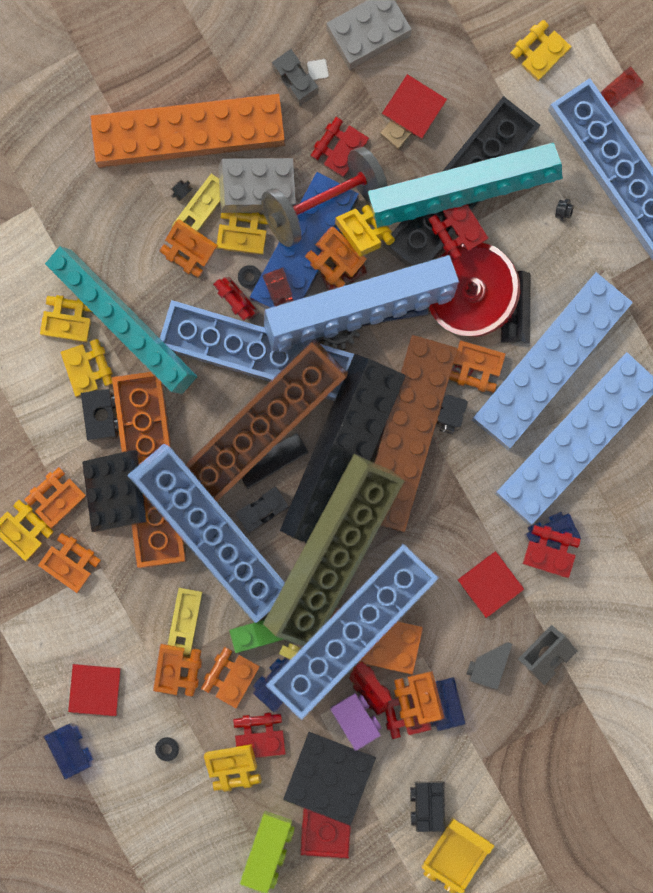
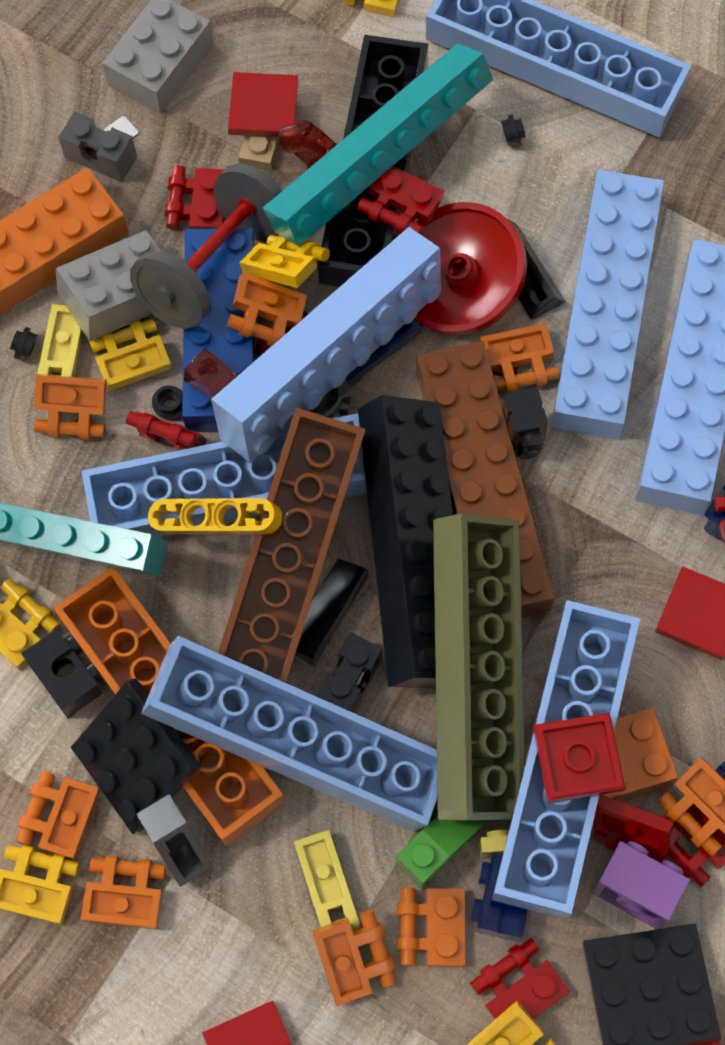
camera: 30 degrees left, 15 degrees down
none -> dark grey brick [137,794,212,887]
none -> yellow beam [148,498,282,535]
none -> clear red leg [279,120,337,170]
none -> red tile [533,713,626,803]

